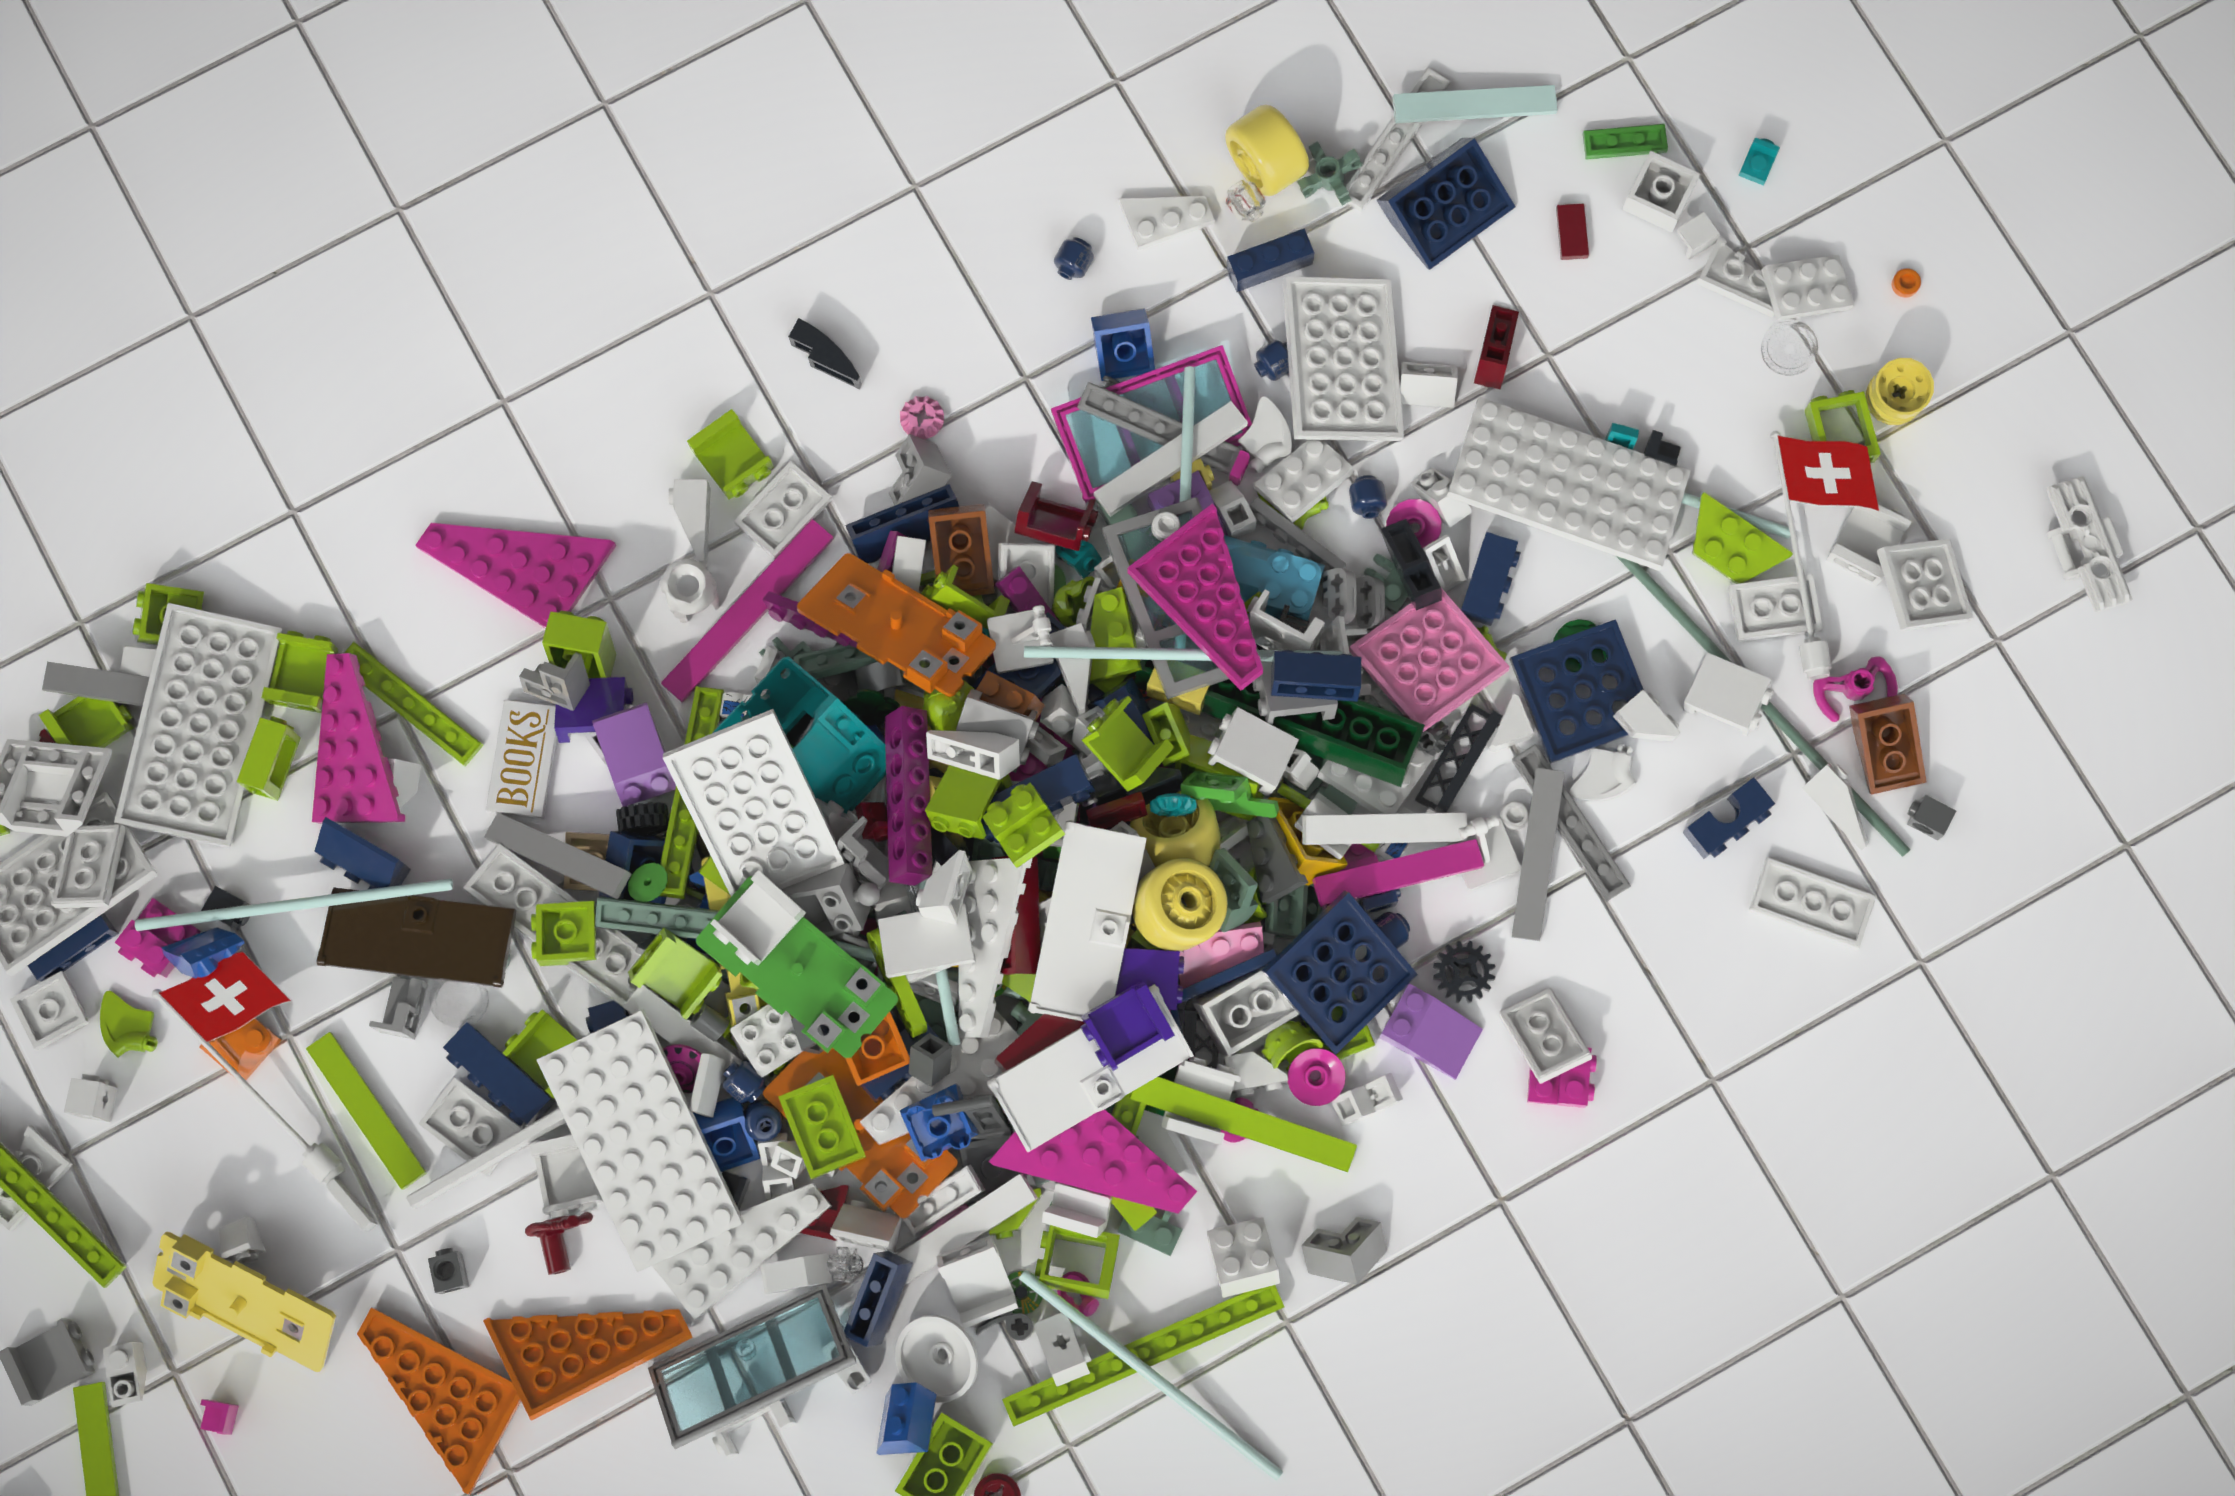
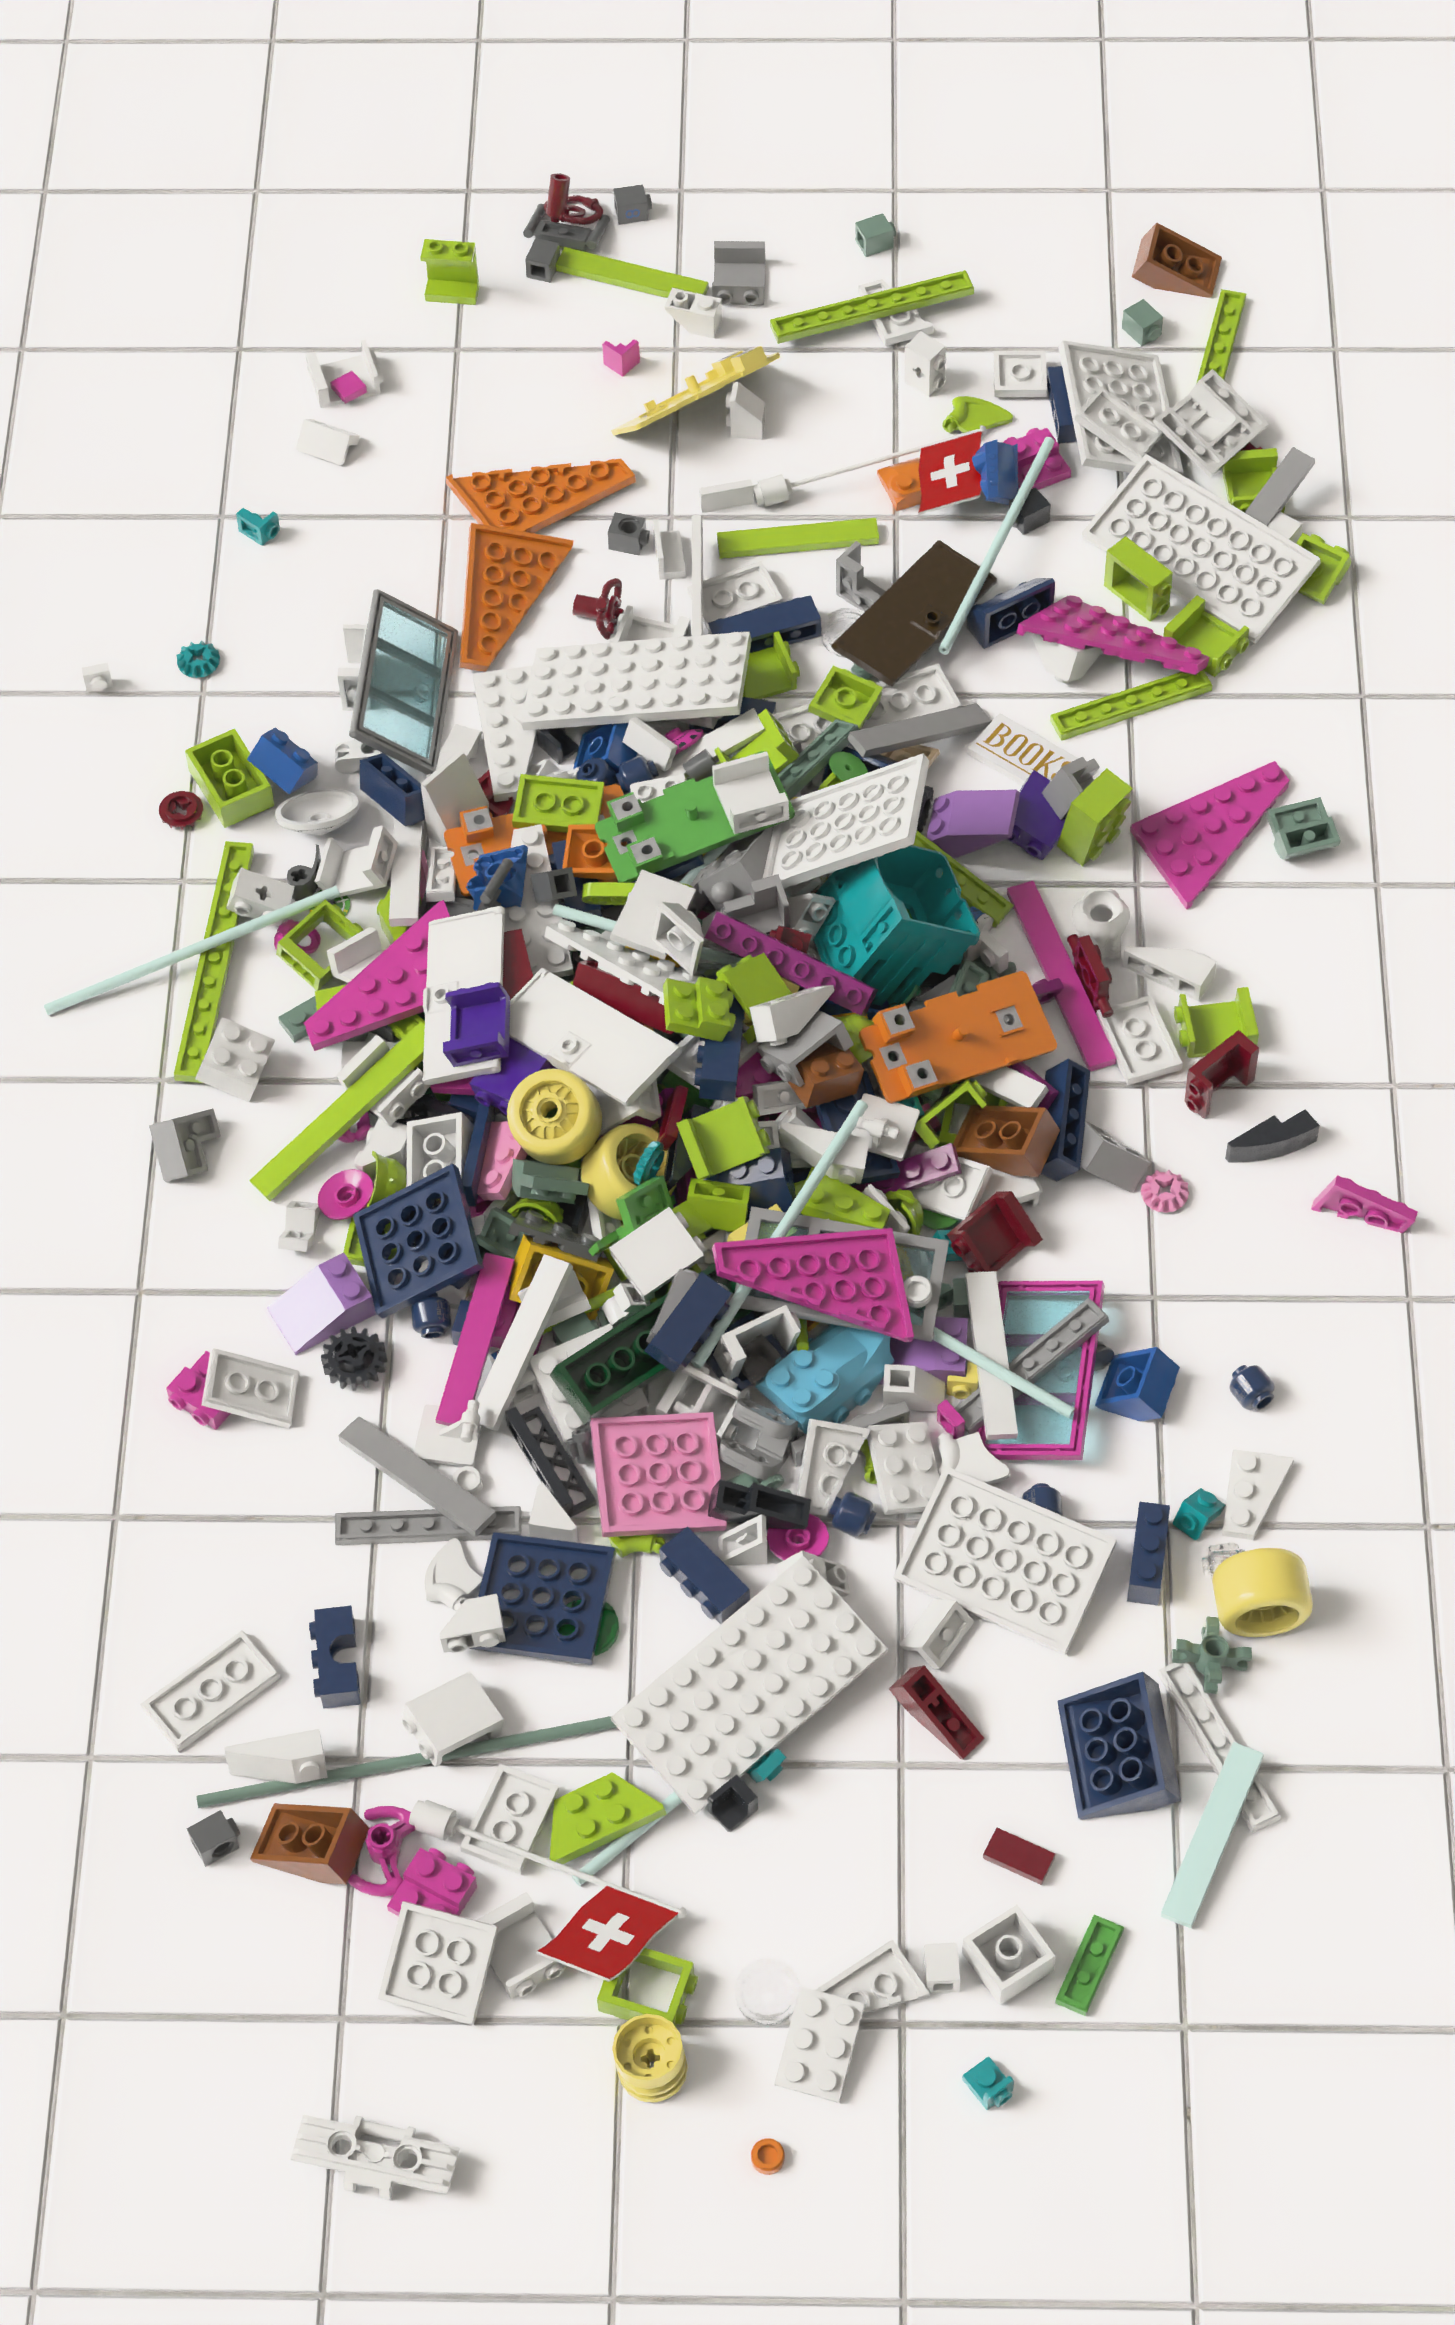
camera: 120 degrees right, 20 degrees down
none -> dark pink plate [387,1848,477,1917]
none -> white panel [653,519,686,580]
none -> white wing [797,1419,871,1516]
none -> dark red plate [1067,934,1114,1018]
none -> teal bracket [1172,1488,1226,1540]
none -> dark red panel [1184,1030,1259,1119]
none -> sand green brick [1266,797,1341,860]
none -> dark pink wing [1311,1175,1418,1233]

